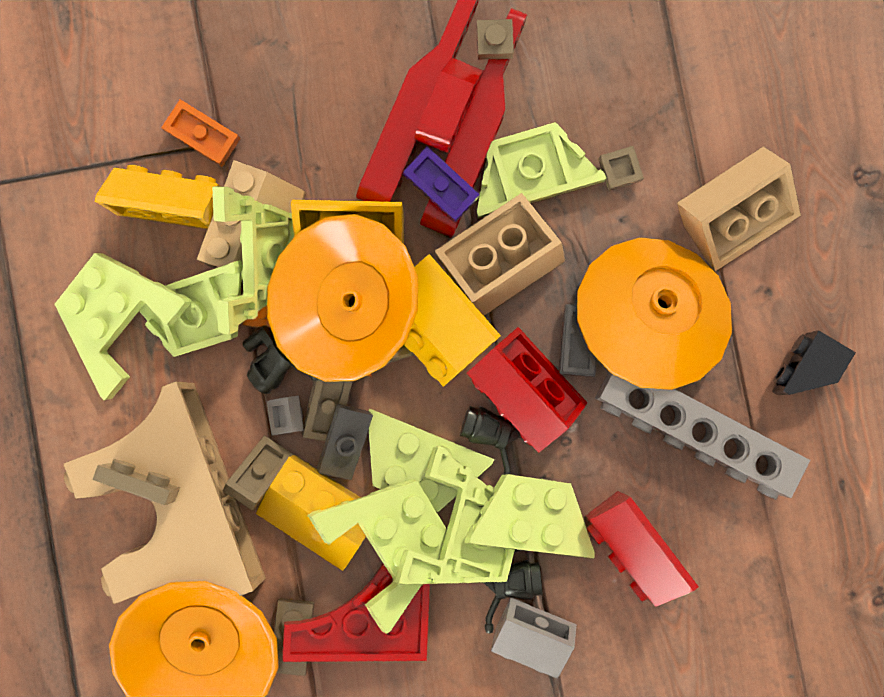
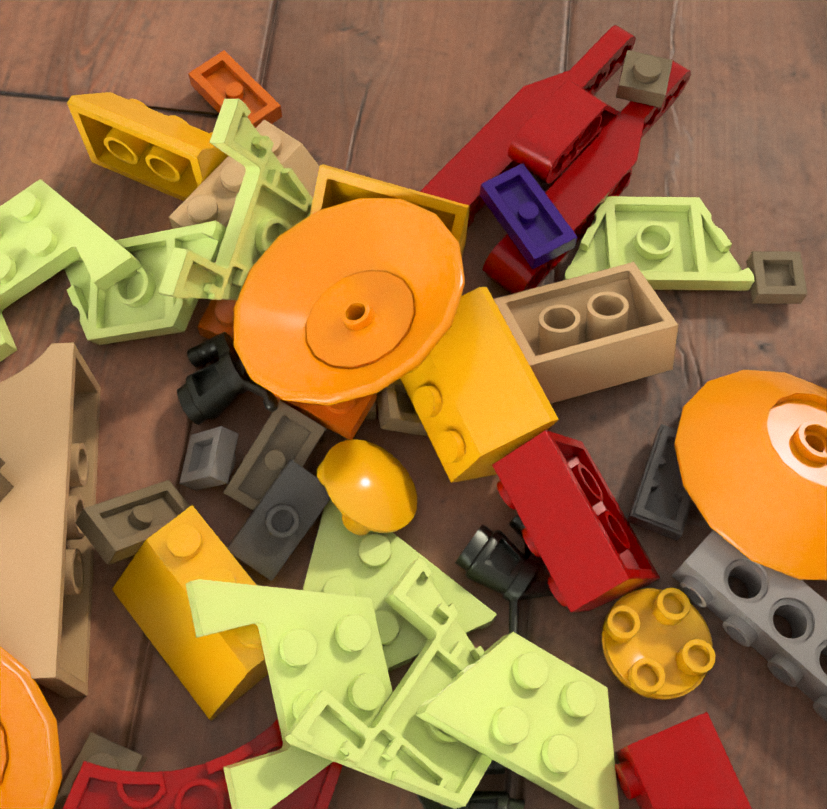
camera: 15 degrees right, 20 degrees down
none -> yellow dish [317,439,418,536]
none -> yellow dish [601,587,716,700]

